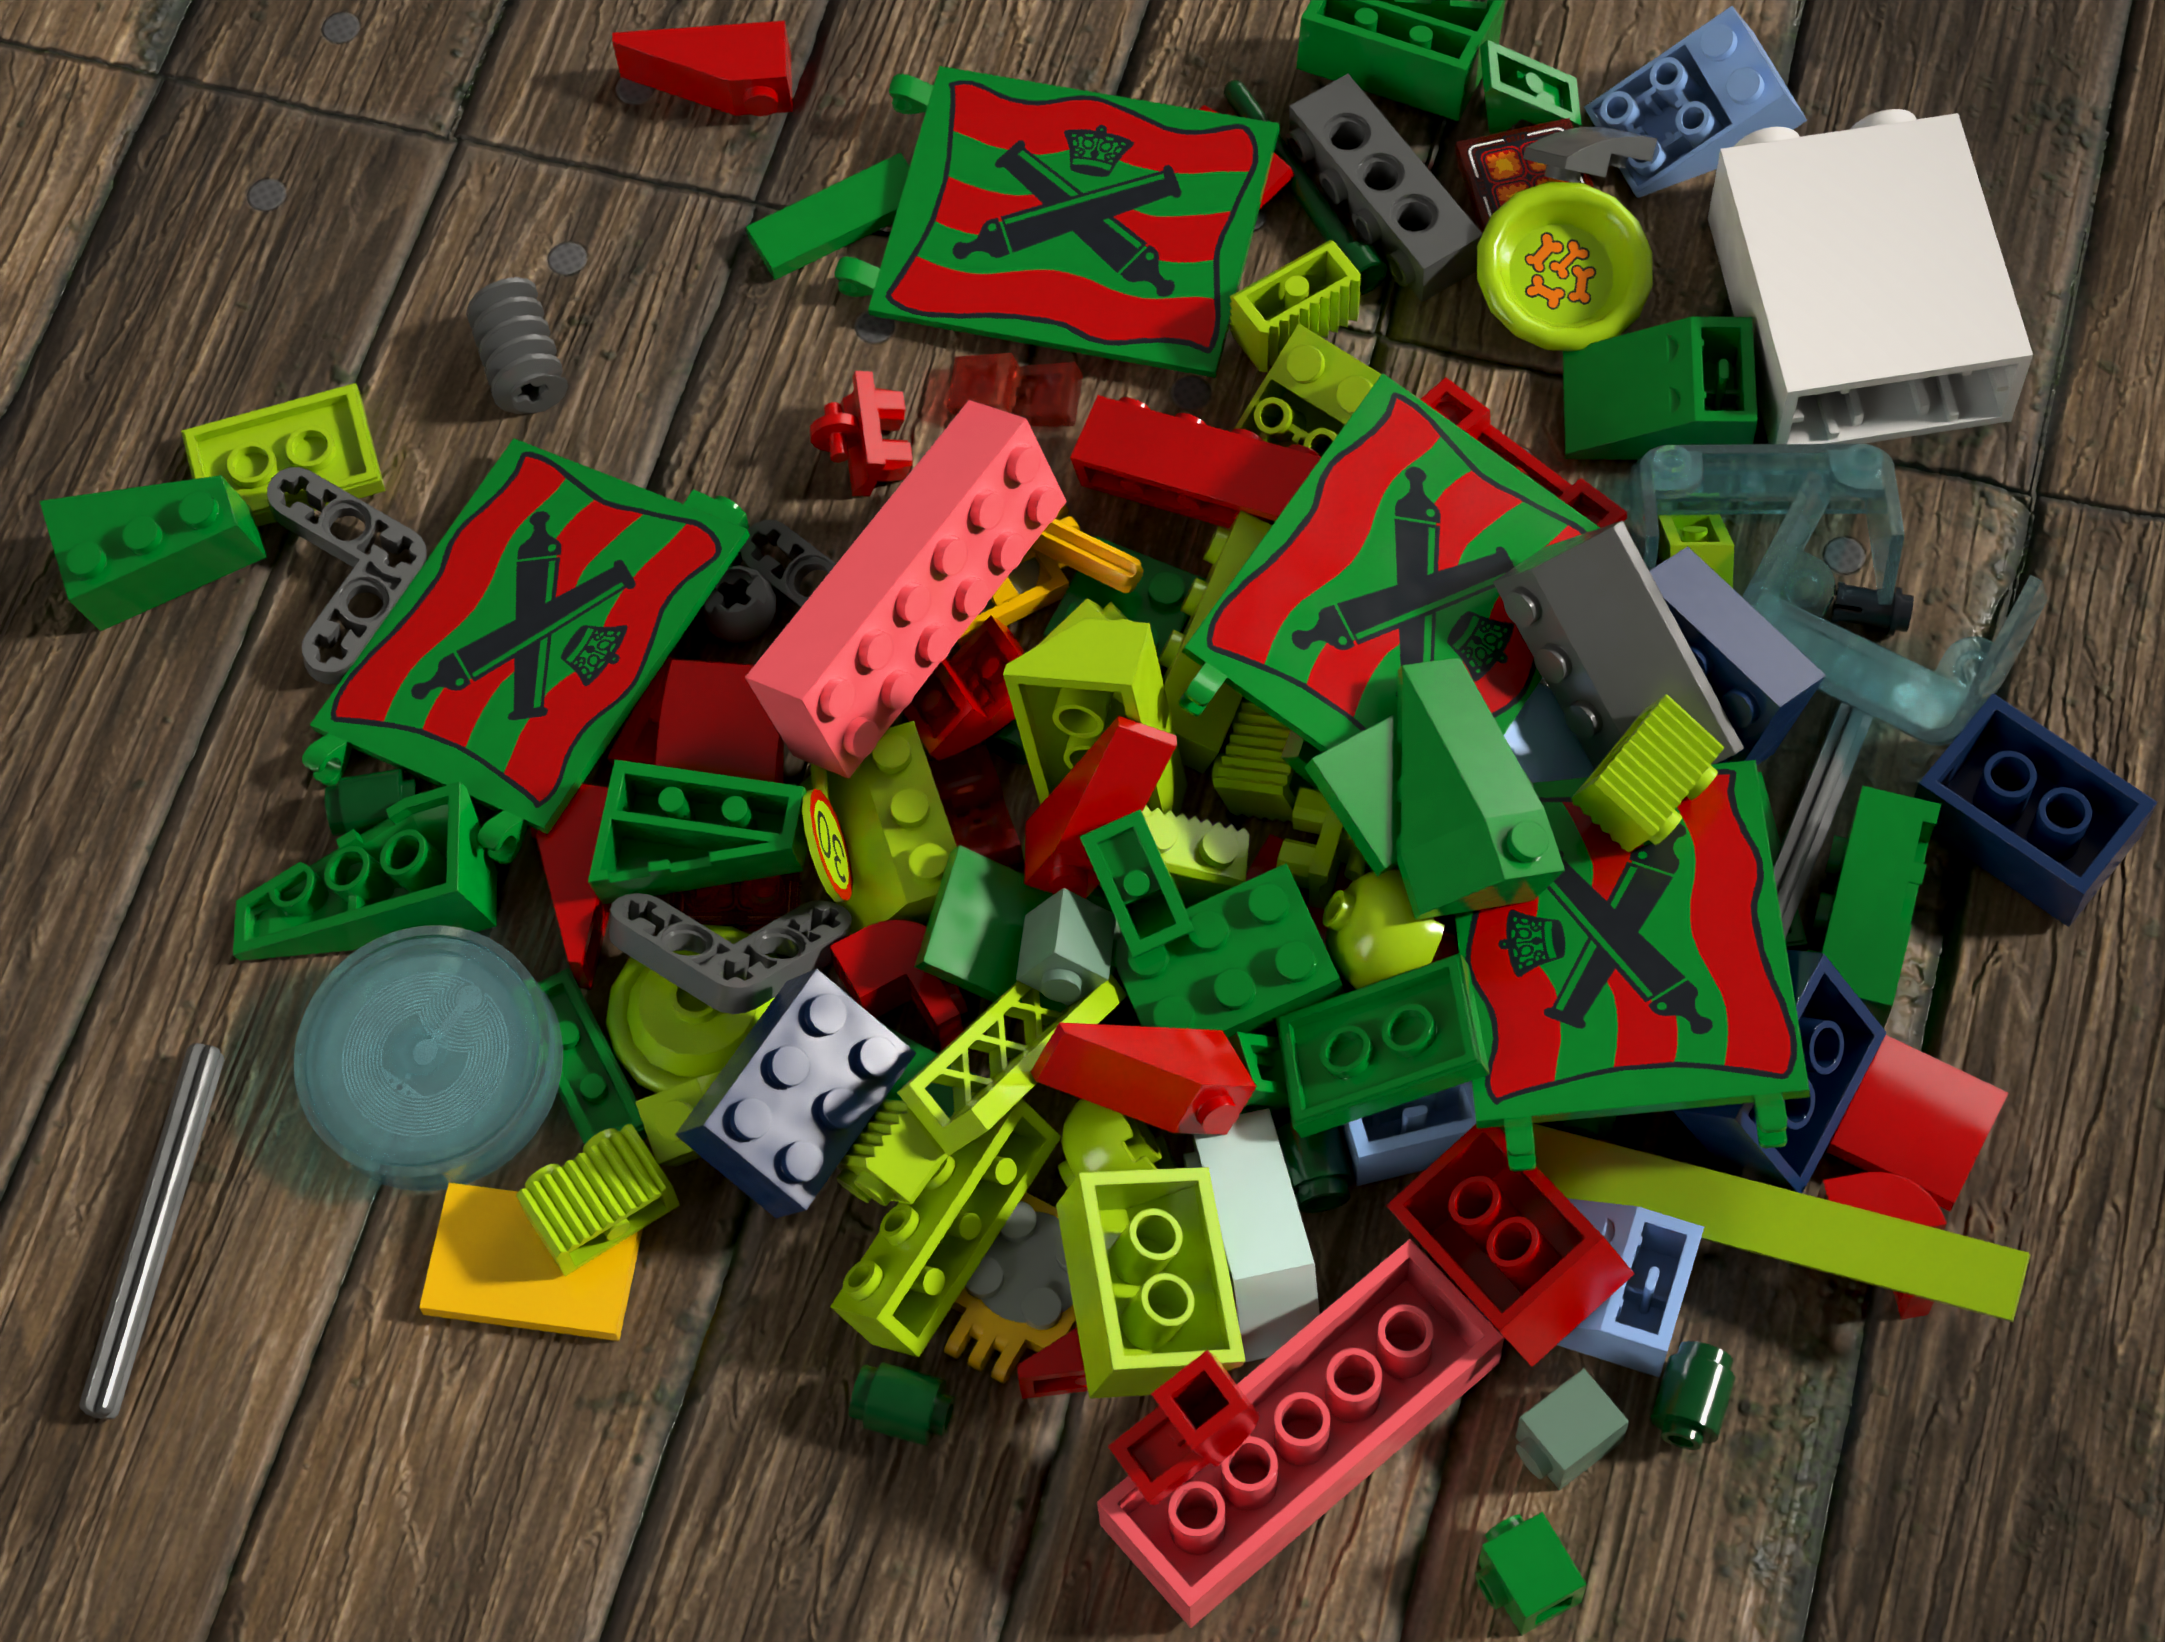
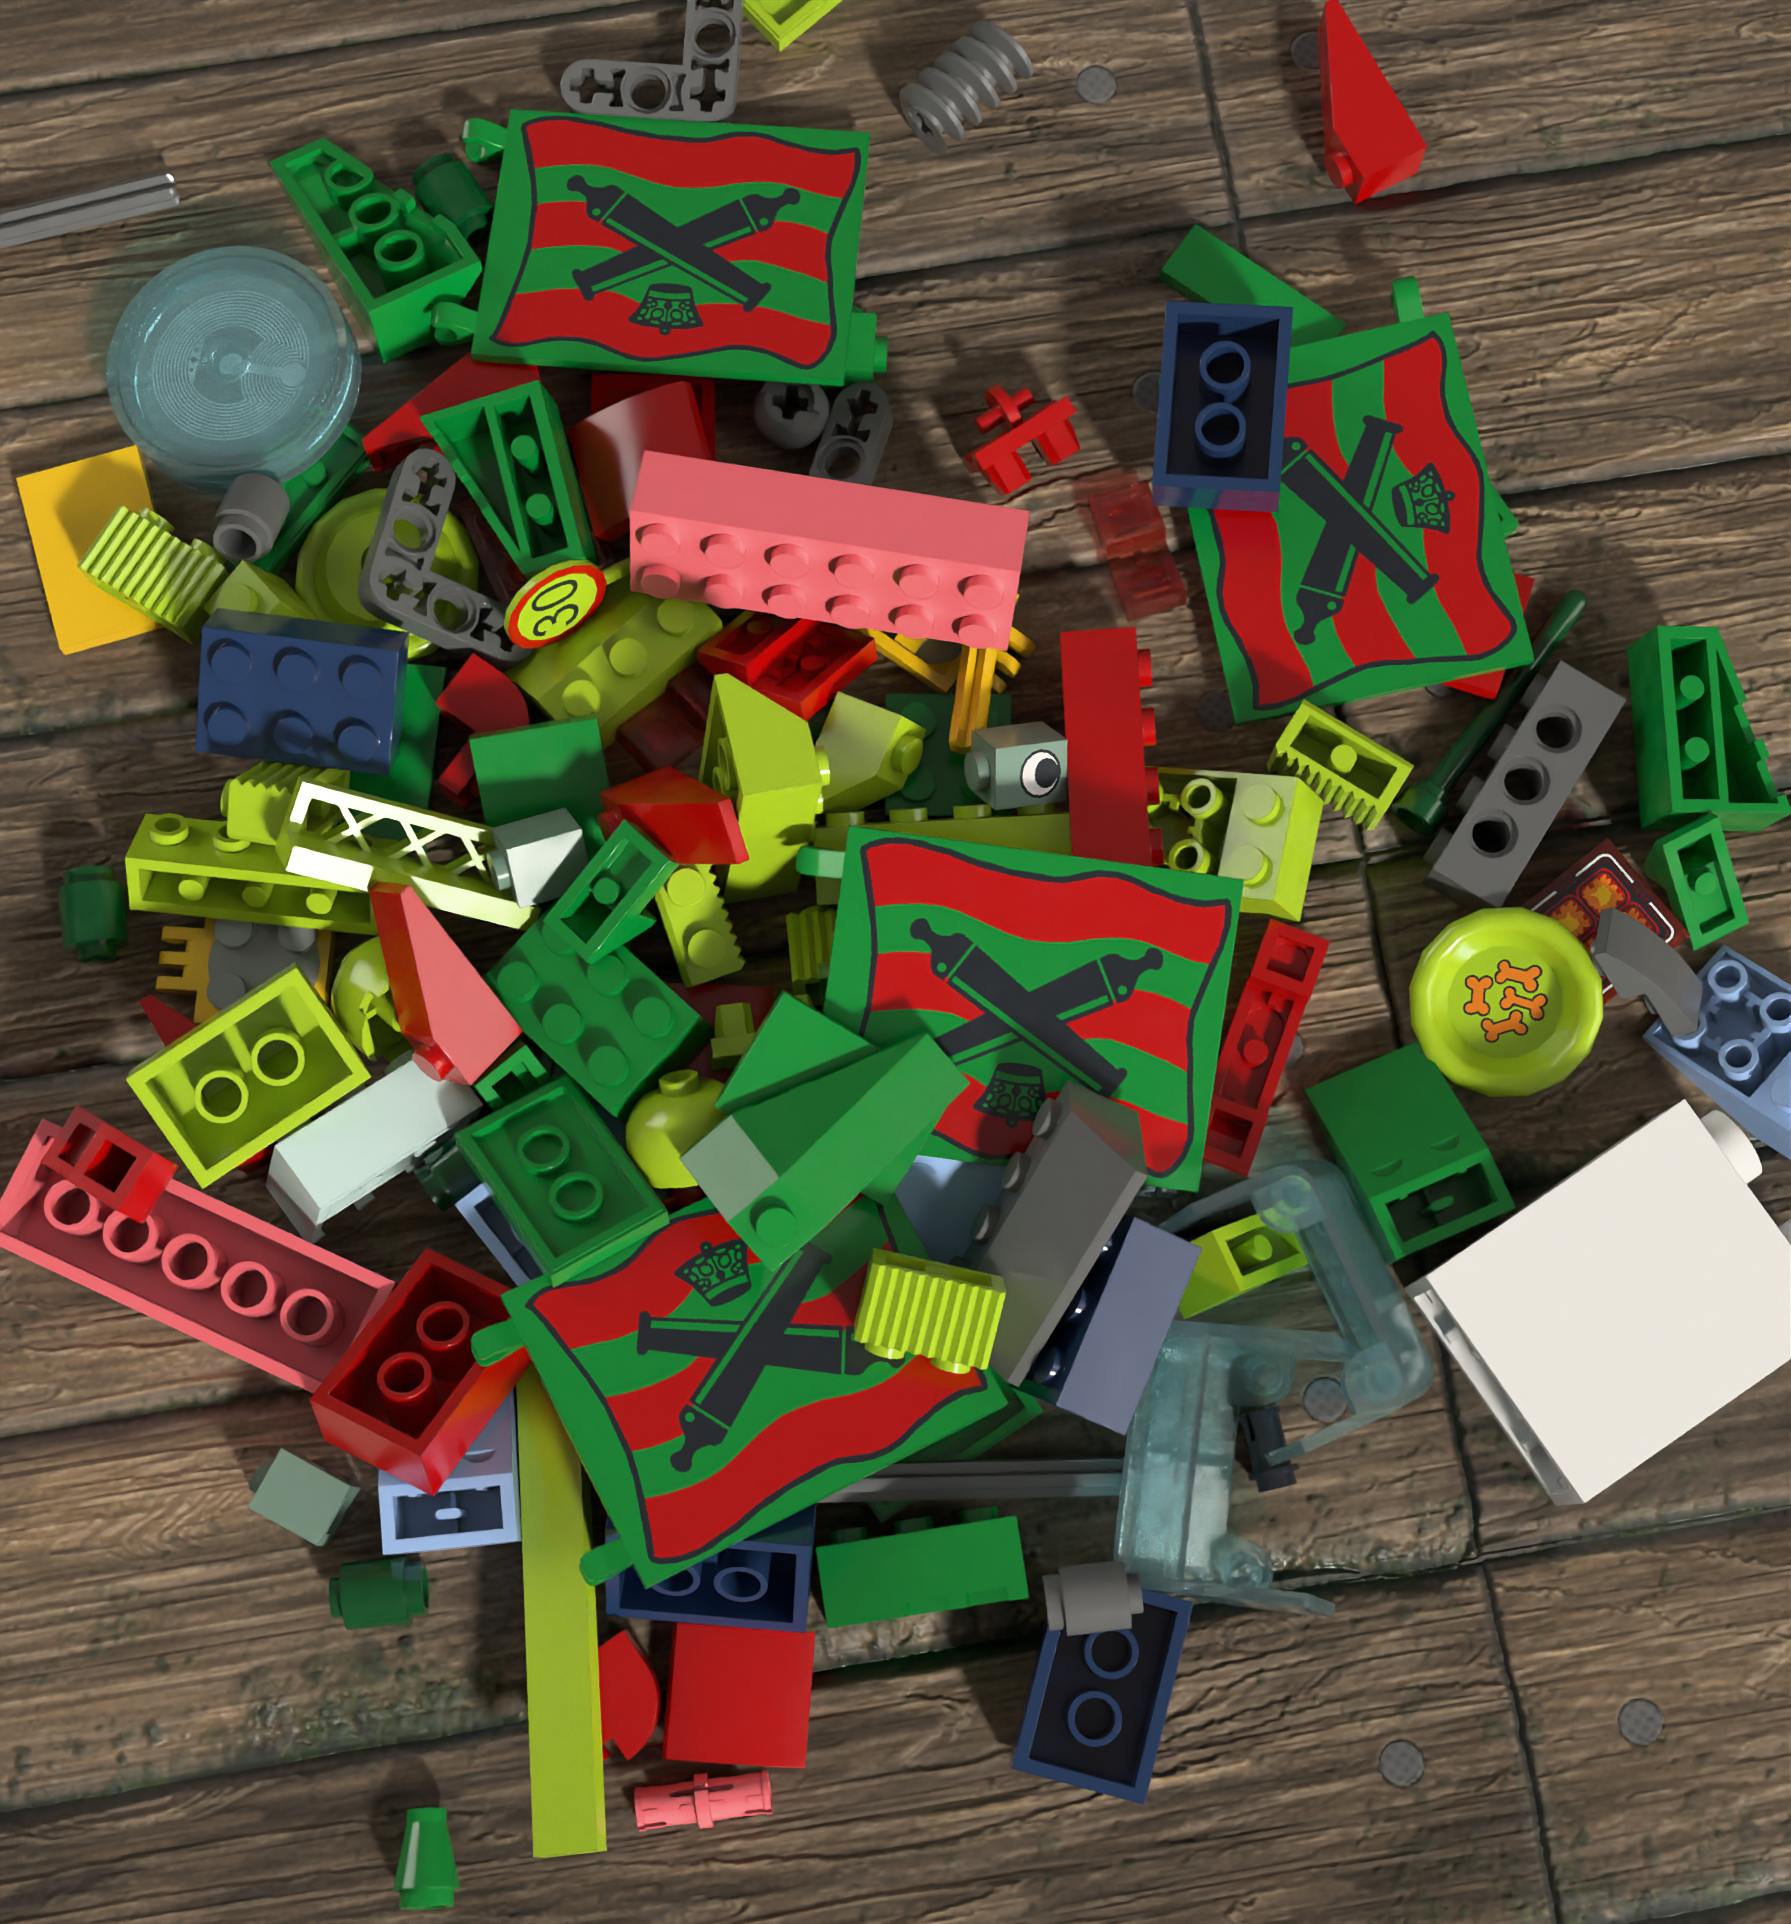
camera: 60 degrees right, 15 degrees up
green brick [1475,1511,1587,1636] -> none
none -> dark grey brick [211,473,290,564]
none -> green cone [393,1808,461,1910]
none -> coral pin [634,1770,773,1832]
none -> sand green brick [964,721,1068,810]
none -> dark grey brick [1042,1559,1144,1636]
none -> dark blue brick [1152,301,1293,512]

